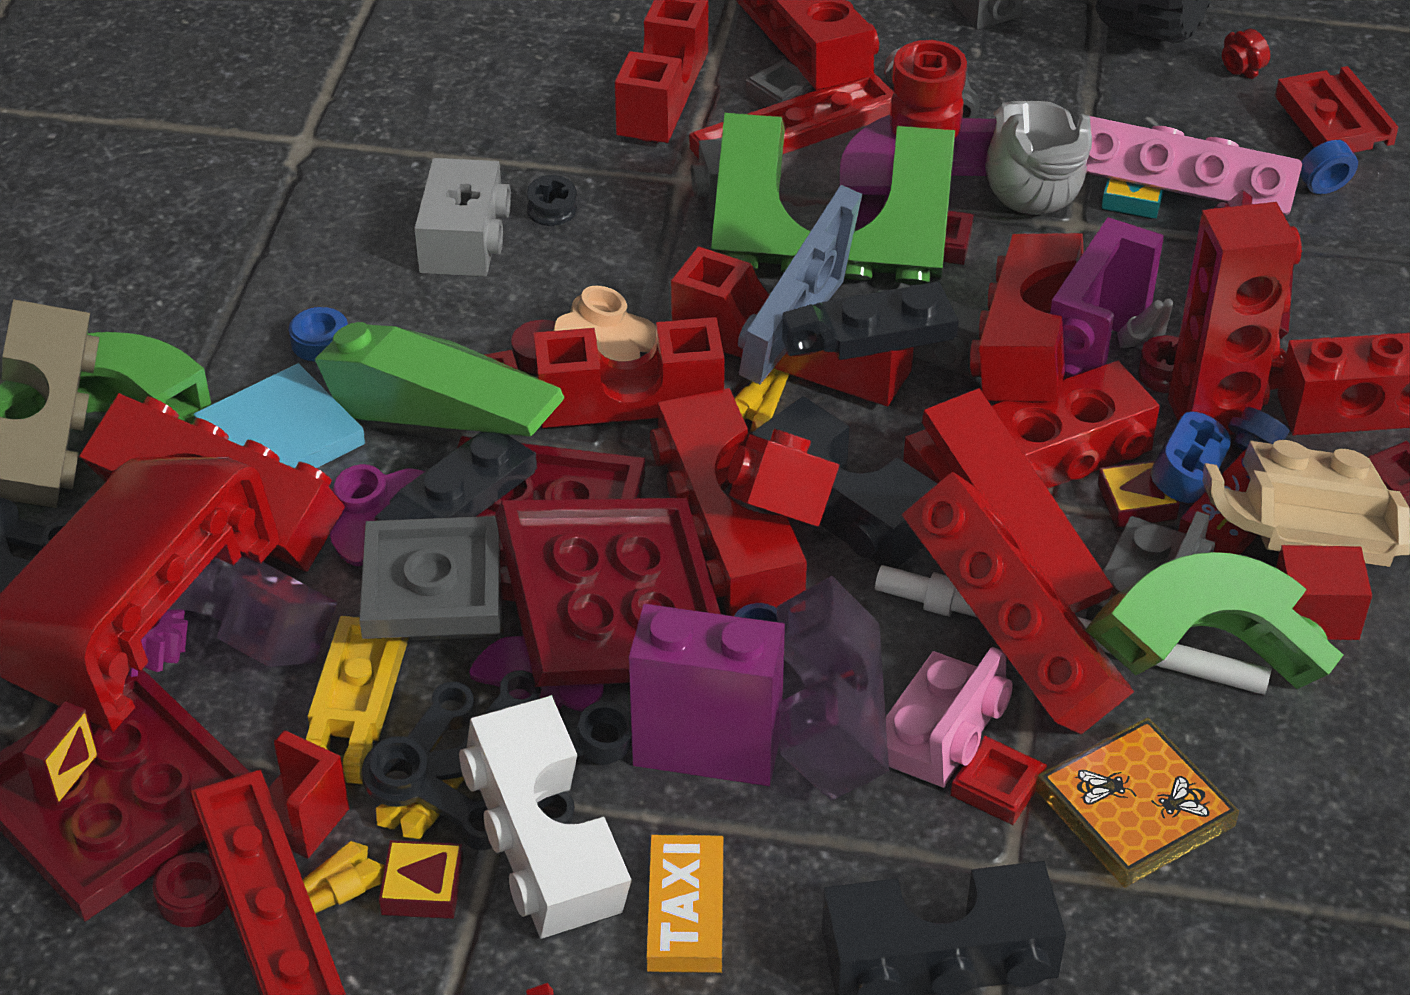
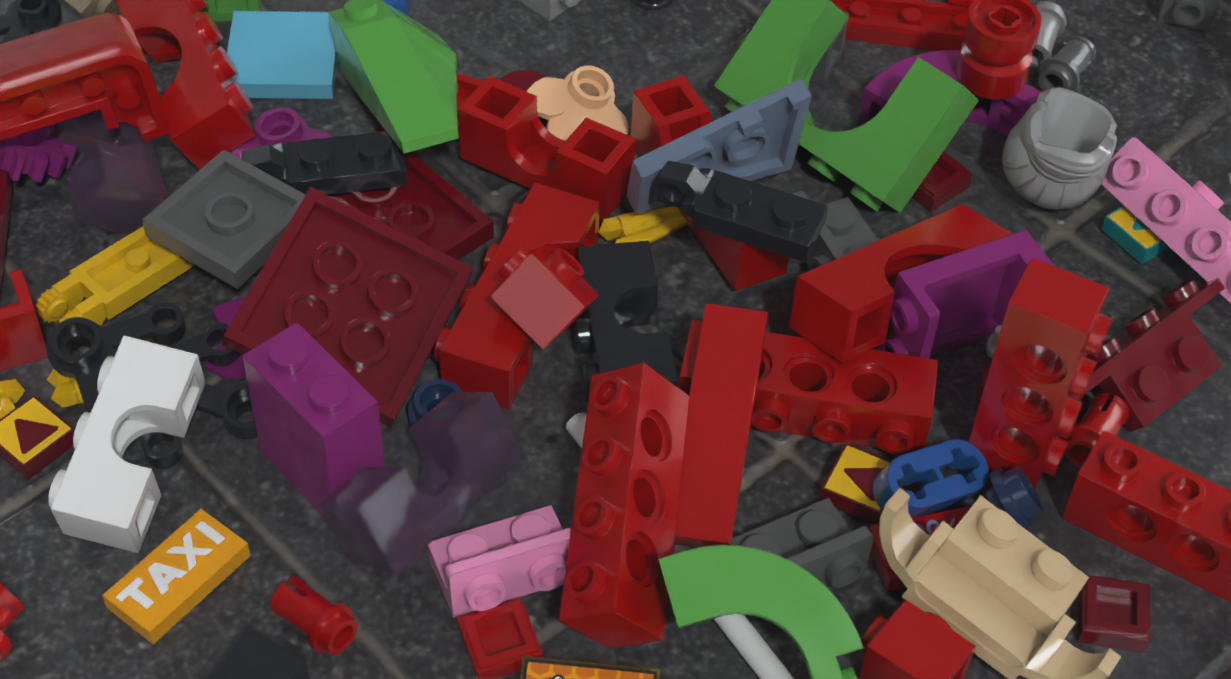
camera: 35 degrees right, 5 degrees up
none -> red pin [270,576,358,655]

